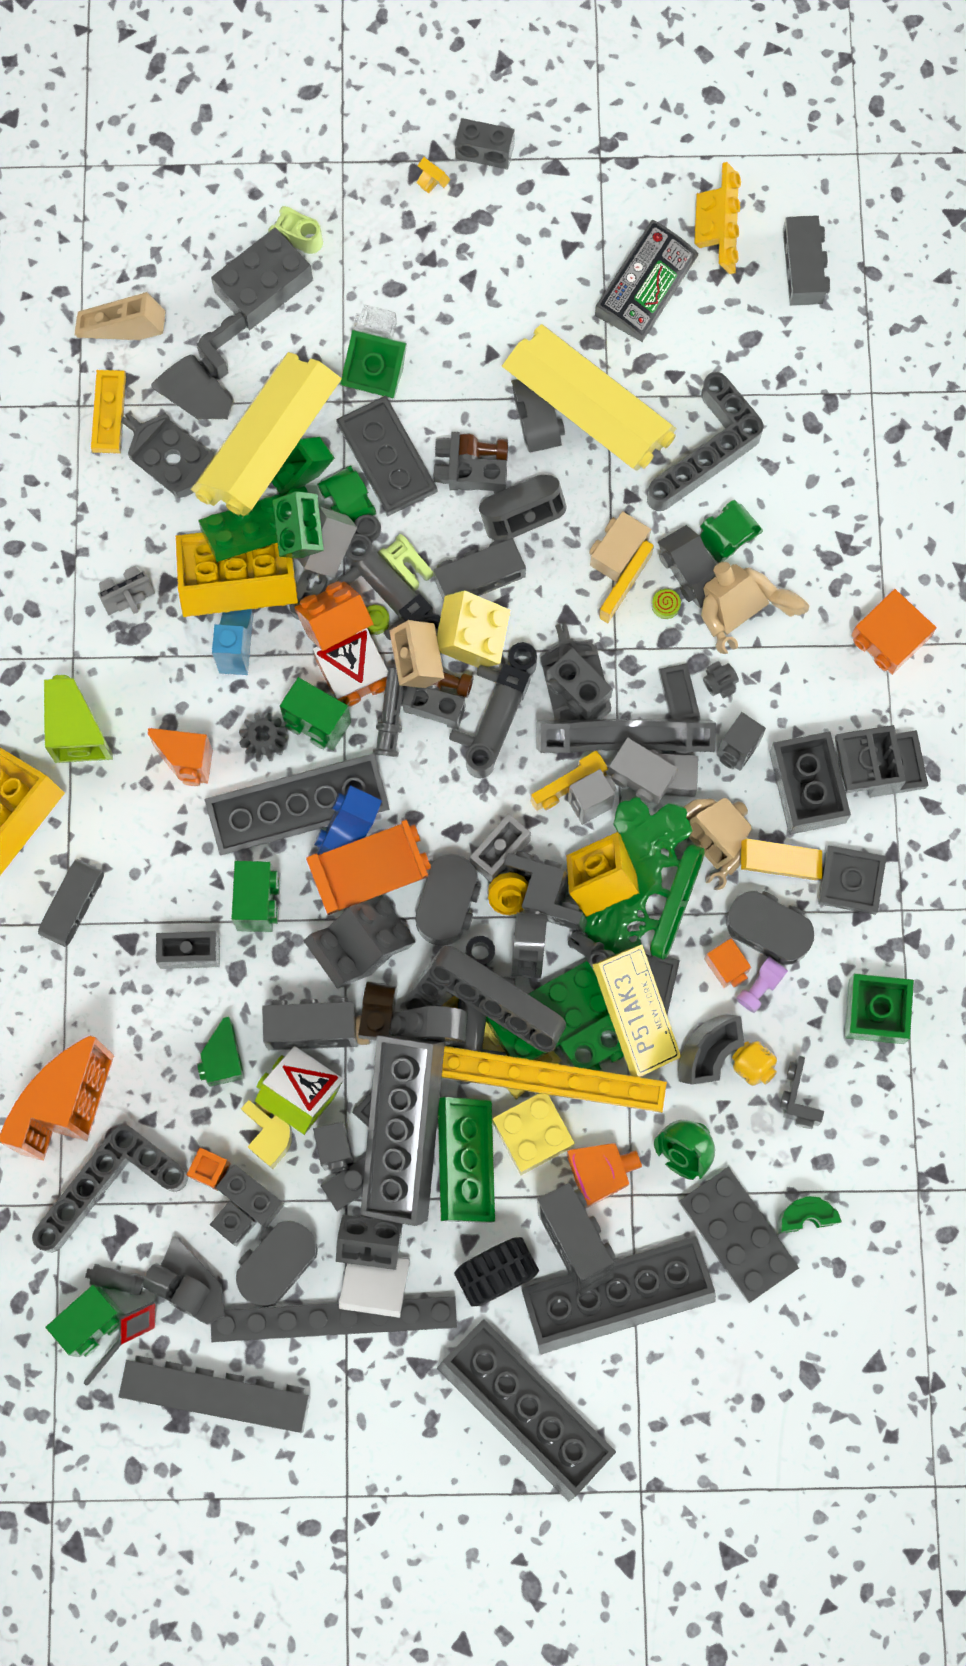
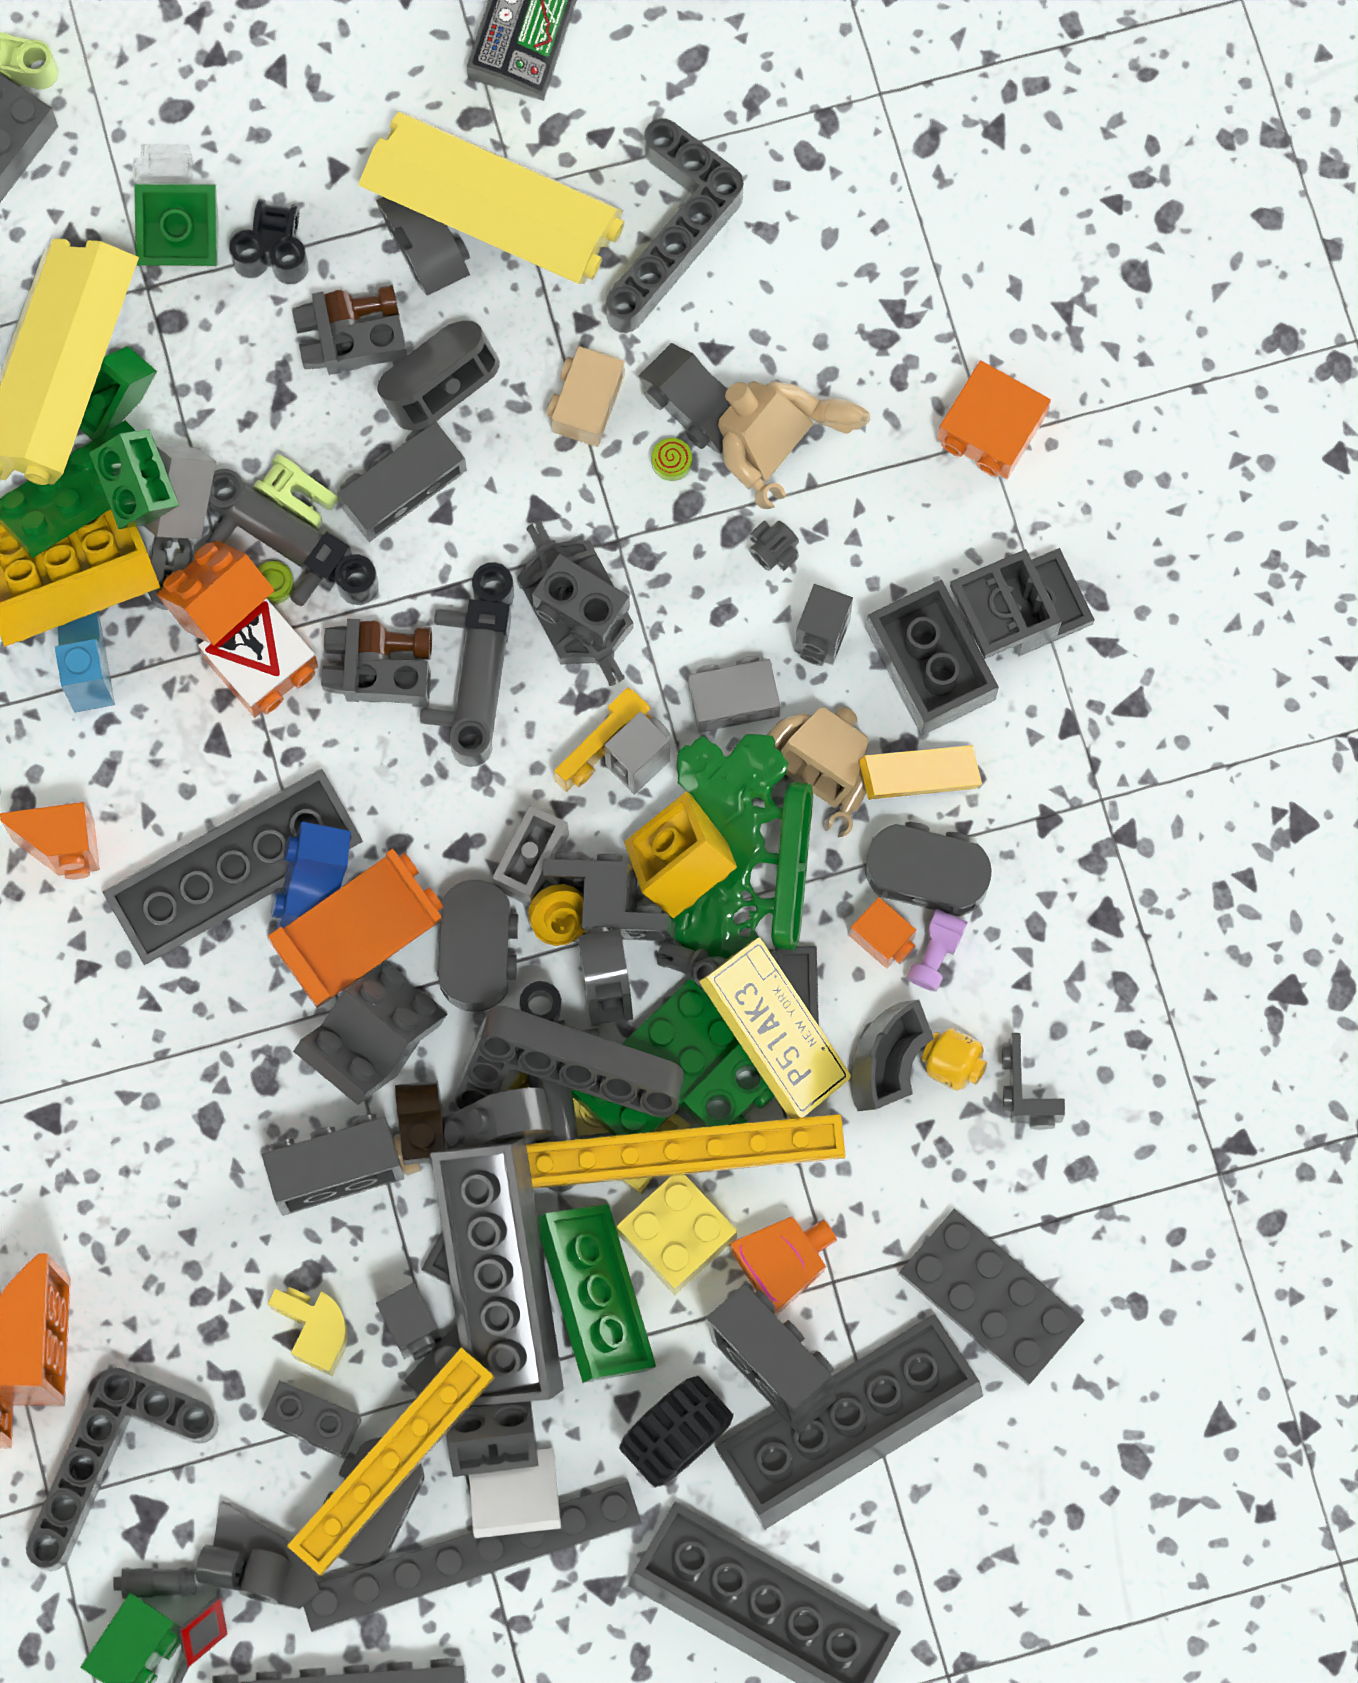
camera: 15 degrees left, 0 degrees up
dark grey brick [156,931,220,969] -> none
orange brick [187,1147,231,1191] -> none
green slope [197,1017,245,1087] -> none
dark grey brick [210,1201,256,1247] -> none
green brick [231,861,280,932] -> none
dark grey gear [239,712,288,762] -> none
piece [255,1046,344,1135] -> none
green brick [280,677,351,751] -> none
green cylinder [317,465,376,522] -> none
dark grey tile [336,396,438,517] -> none
dark grey plate [354,515,381,542] -> none
dark grey pin [373,667,403,757] -> none
tan brick [389,620,444,688] -> none
light yellow brick [437,590,511,668] -> none
dark grey arch [536,719,716,753] -> none
yellow tile [599,540,654,623] -> none
light grey brick [608,738,678,805] -> none
green cylinder [654,1120,716,1180] -> none
dark grey tile [659,663,700,719] -> none
green cylinder [700,500,763,563] -> none
green cylinder [777,1196,842,1235] -> none
dark grey plate [818,845,887,915] -> none
green brick [845,974,914,1044] -> none
none -> black piece [229,199,308,284]
none -> yellow plate [287,1348,495,1576]

